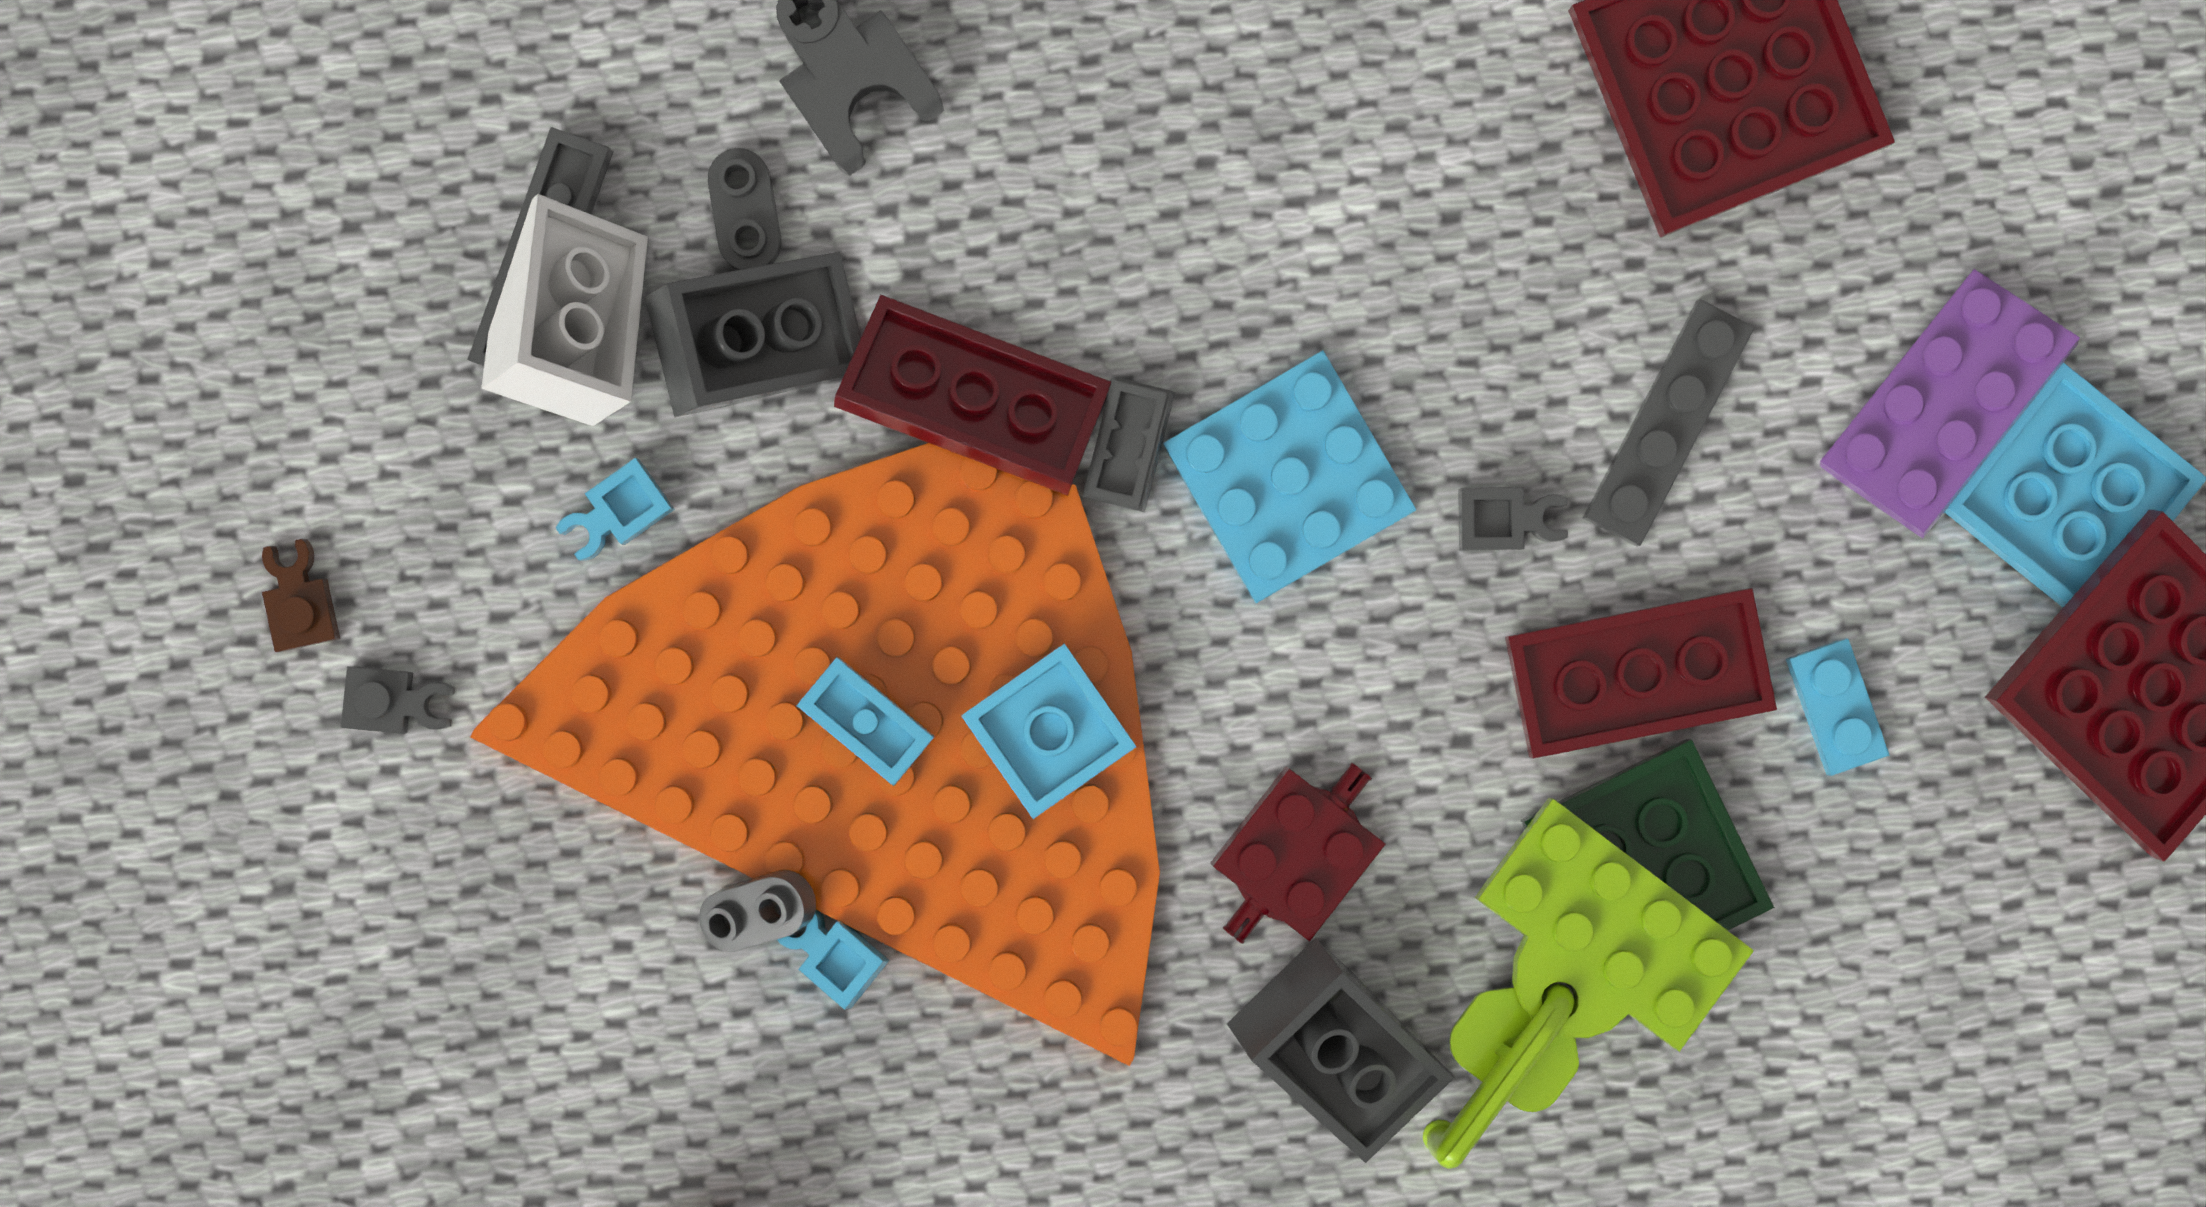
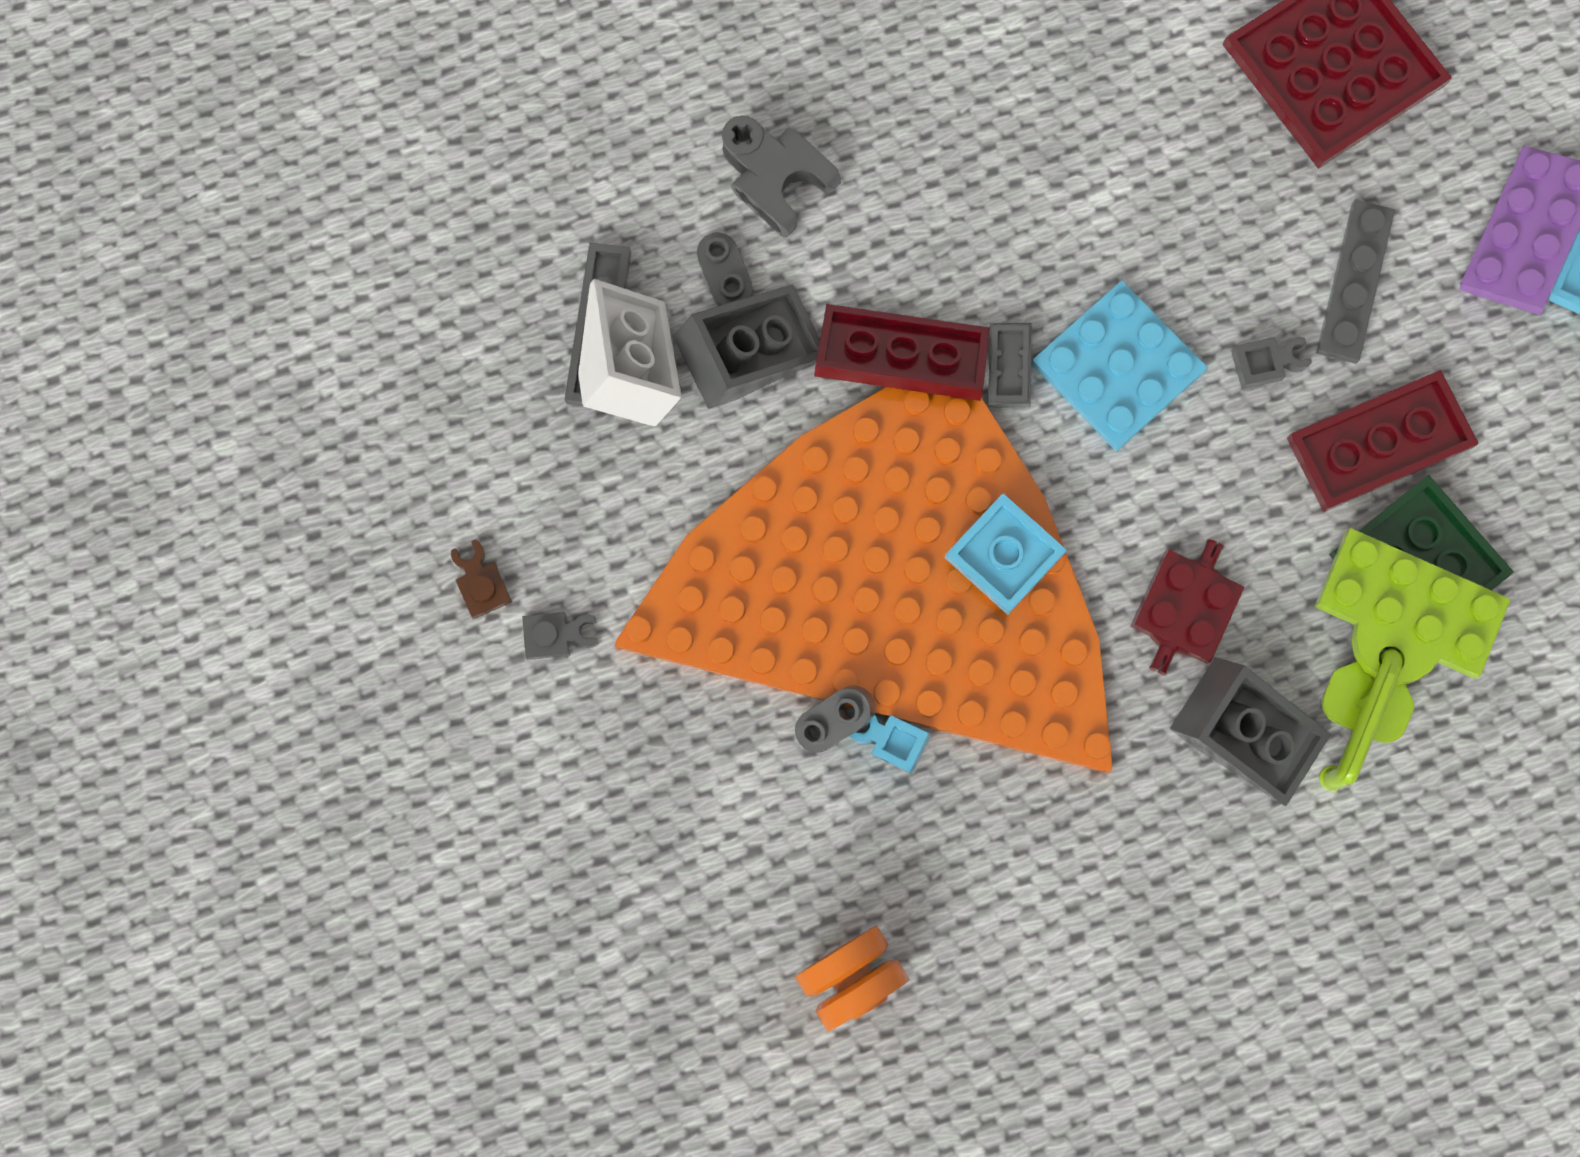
camera: 15 degrees left, 10 degrees down
medium azure plate [556,458,675,561] -> none
medium azure plate [796,657,935,786] -> none
medium azure plate [1785,638,1890,776] -> none

